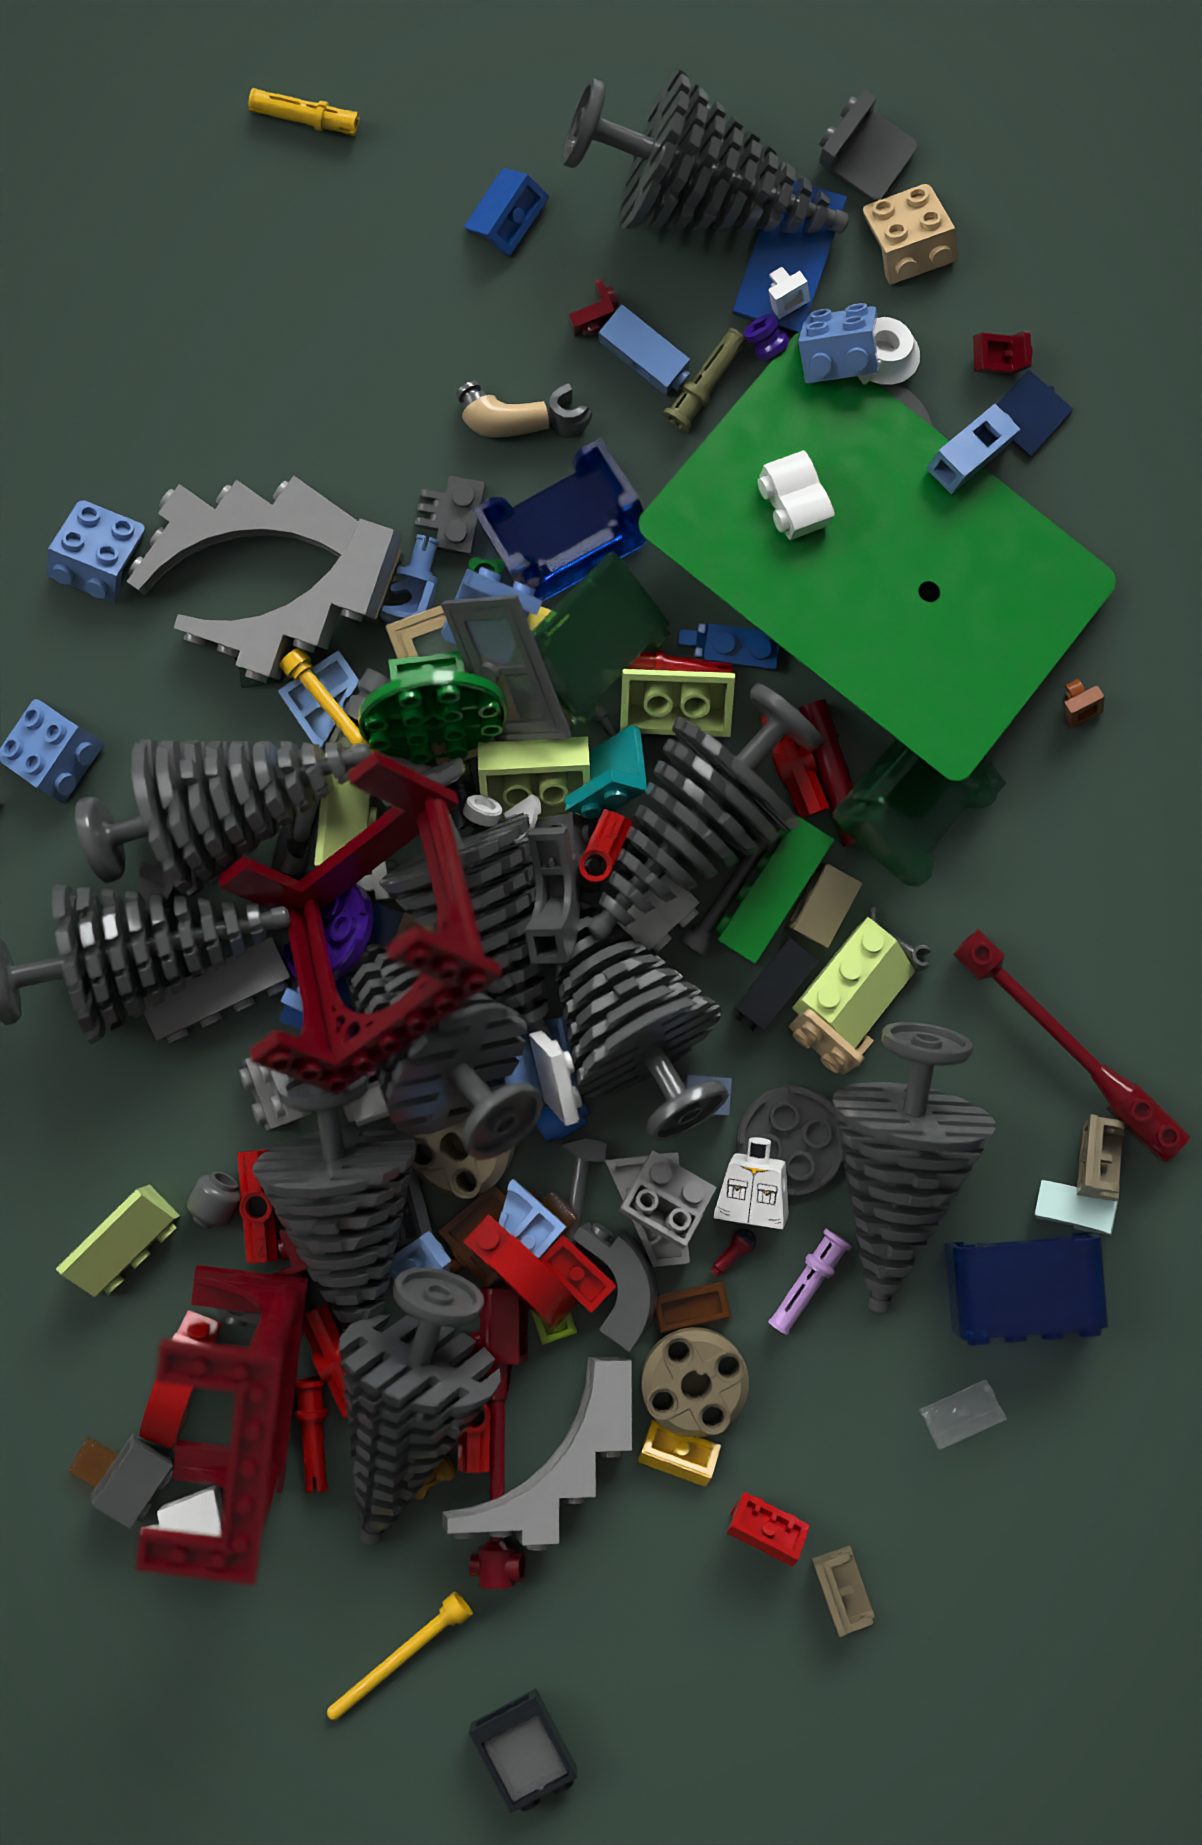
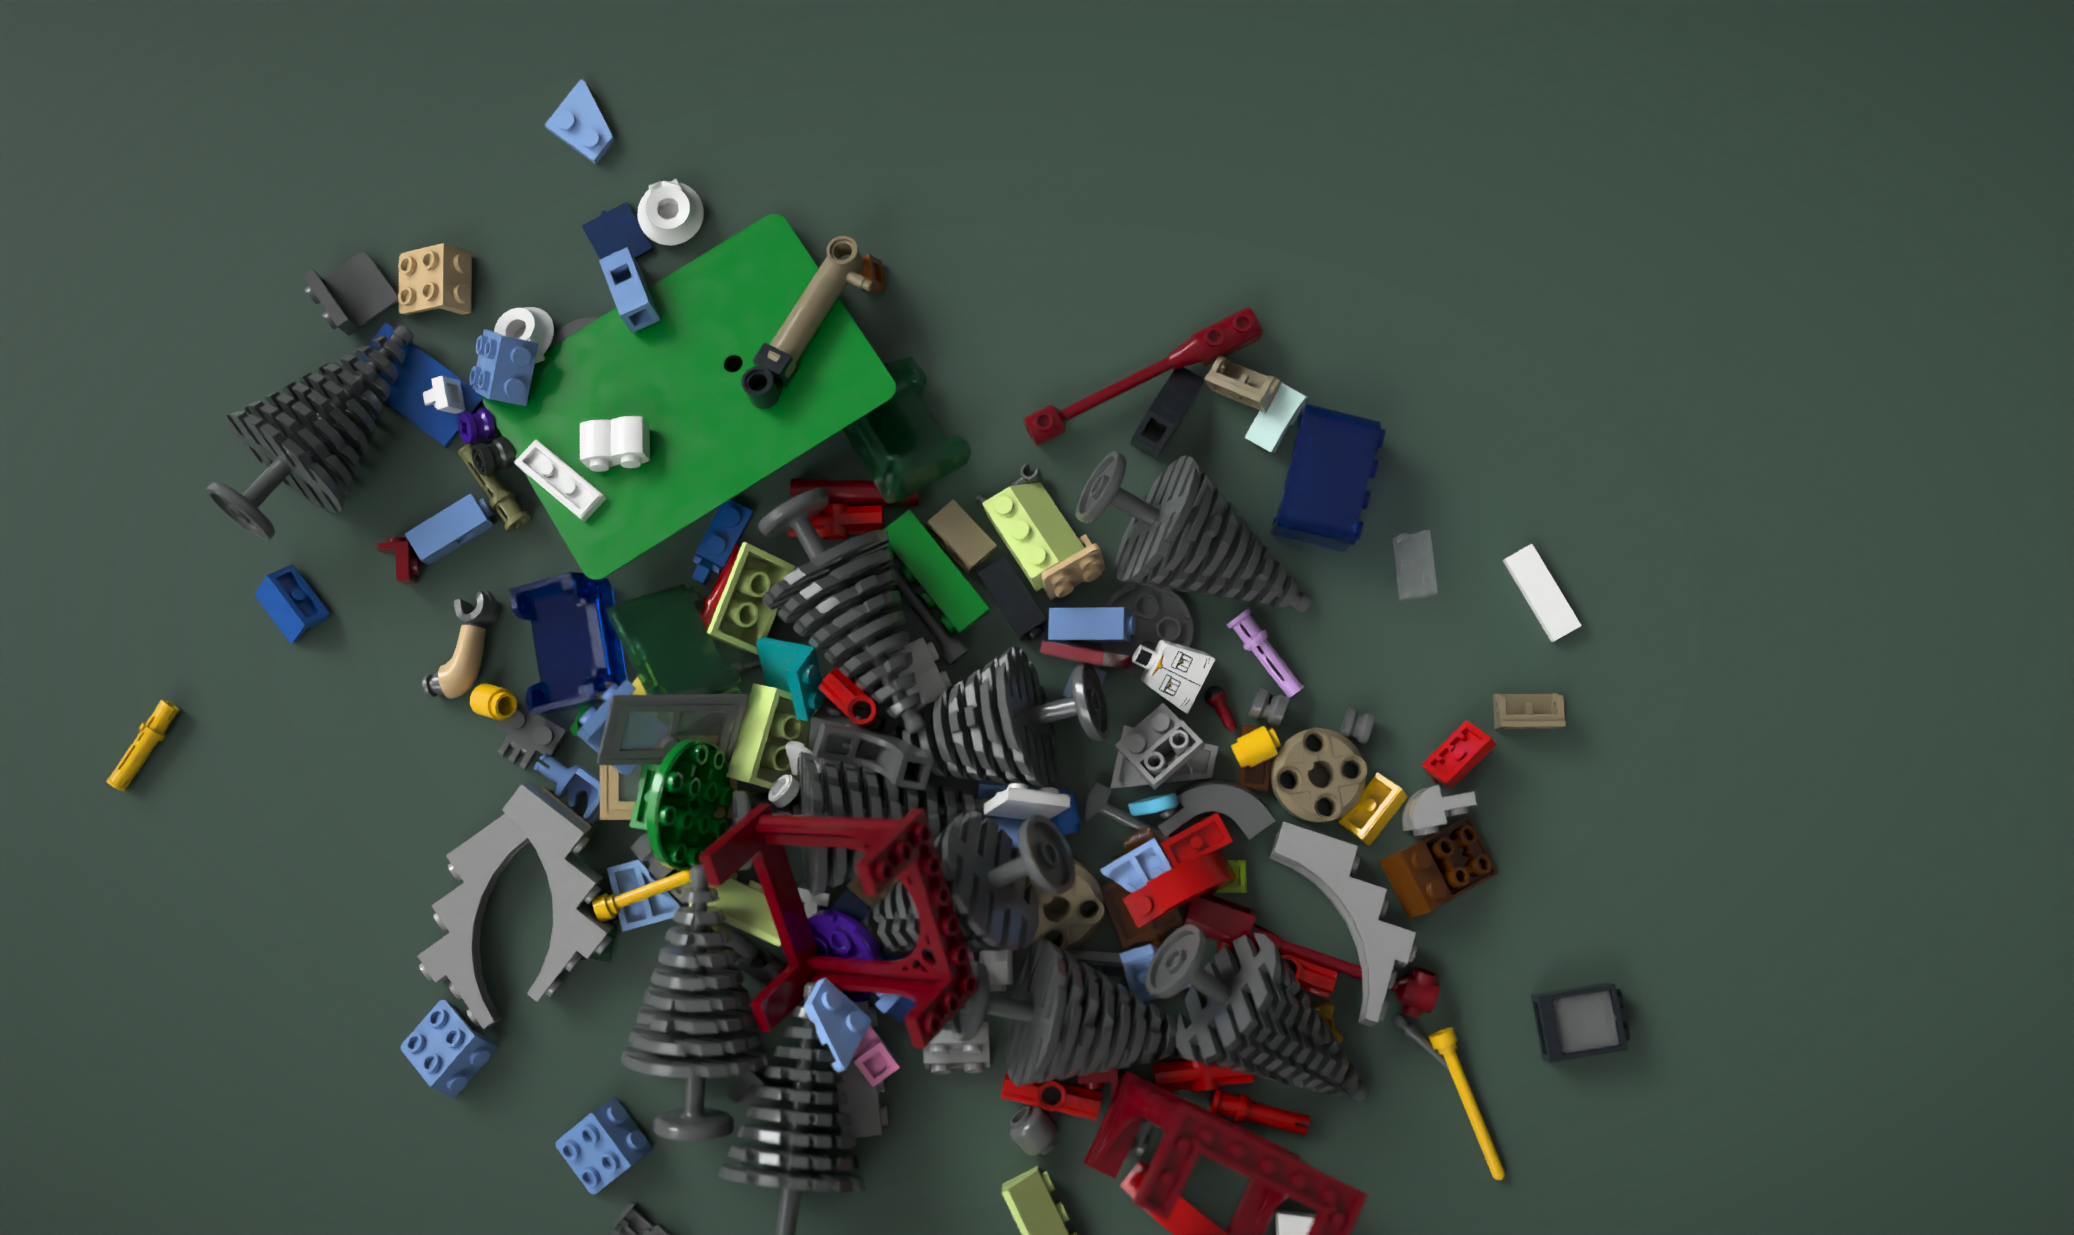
camera: 75 degrees left, 5 degrees down
dark red bracket [973,331,1033,376] -> none
none -> yellow brick [470,683,517,720]
none -> pearl dark grey wheel [471,437,516,476]
none -> white tile [514,439,606,522]
none -> light blue wing [545,79,615,164]
none -> white piece [638,179,704,245]
none -> dark tan piece [741,235,874,409]
none -> light blue wing [804,978,872,1072]
none -> bright pink slope [852,1024,900,1087]
none -> dark red tile [1040,641,1132,669]
none -> medium blue brick [1048,607,1136,643]
none -> medium azure tile [1128,793,1179,816]
none -> black slope [1130,367,1205,460]
none -> yellow brick [1230,726,1281,768]
none -> dark grey wheel [1248,686,1289,728]
none -> dark grey wheel [1340,707,1374,745]
none -> reddish brown slope [1379,815,1498,919]
none -> dark grey piece [1393,1013,1449,1070]
none -> light grey brick [1402,785,1477,836]
none -> white tile [1502,544,1582,642]

